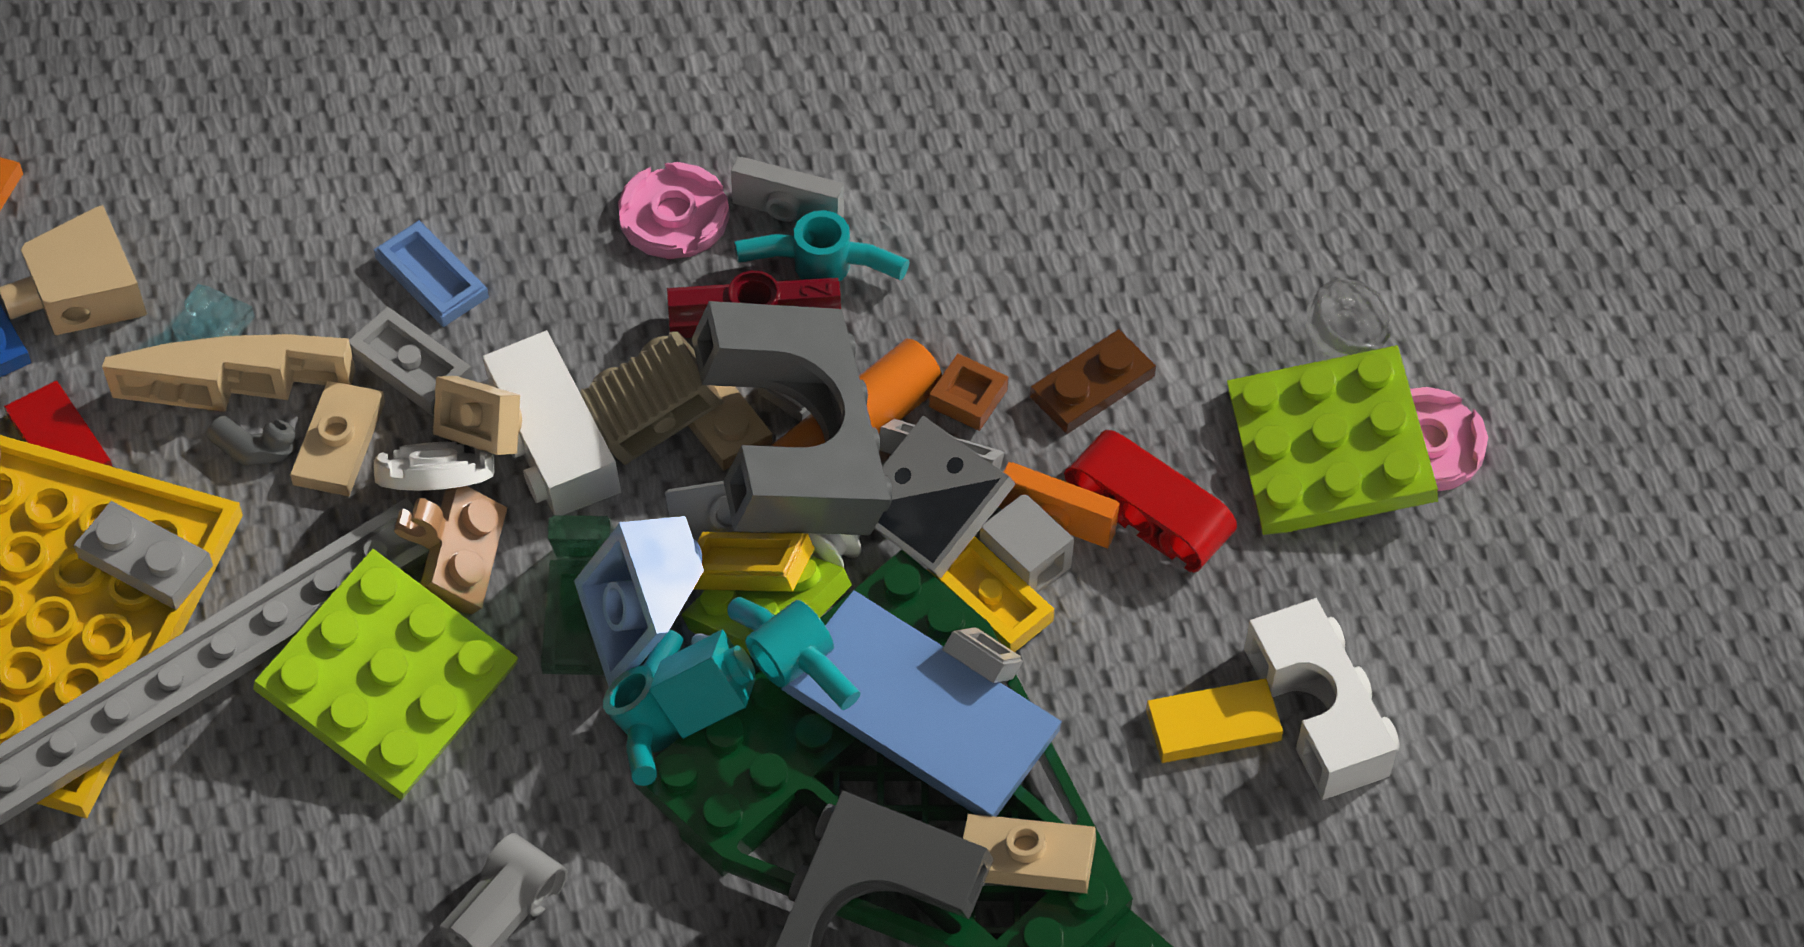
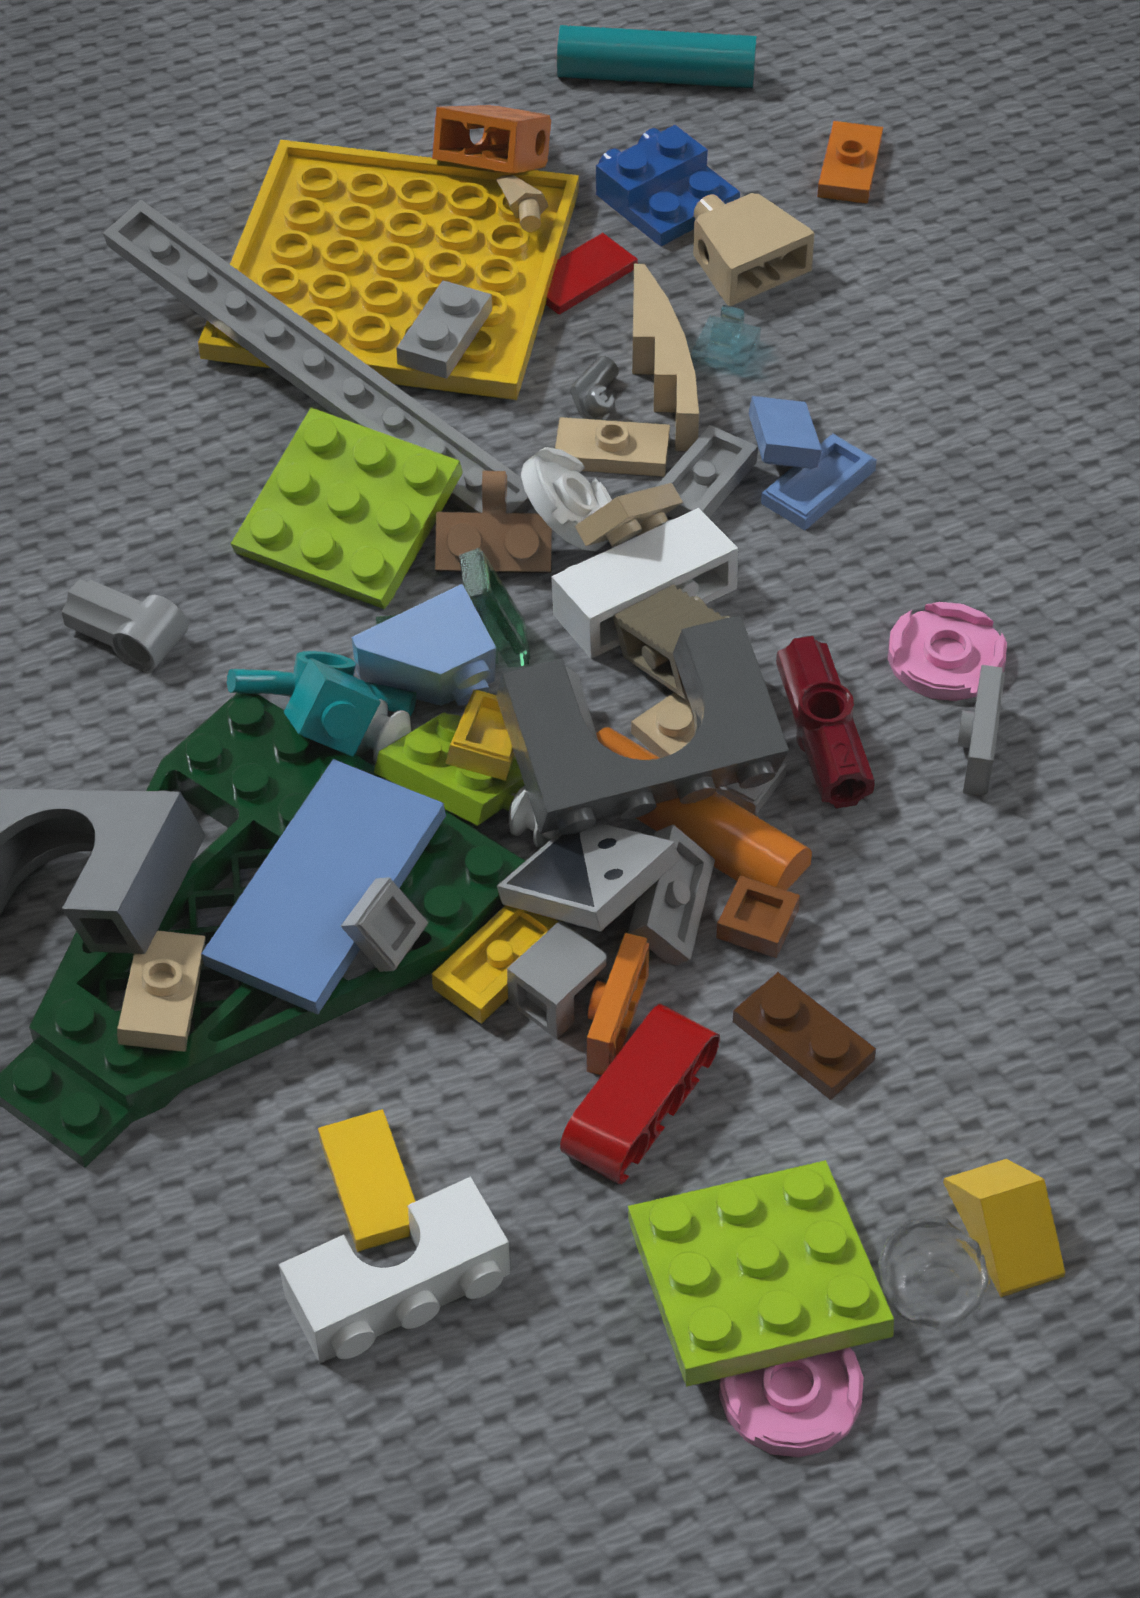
camera: 85 degrees right, 5 degrees down
teal piece [727,597,861,710] -> none
teal piece [734,210,910,282] -> none
none -> medium blue tile [748,396,822,469]
none -> yellow slope [943,1159,1066,1297]

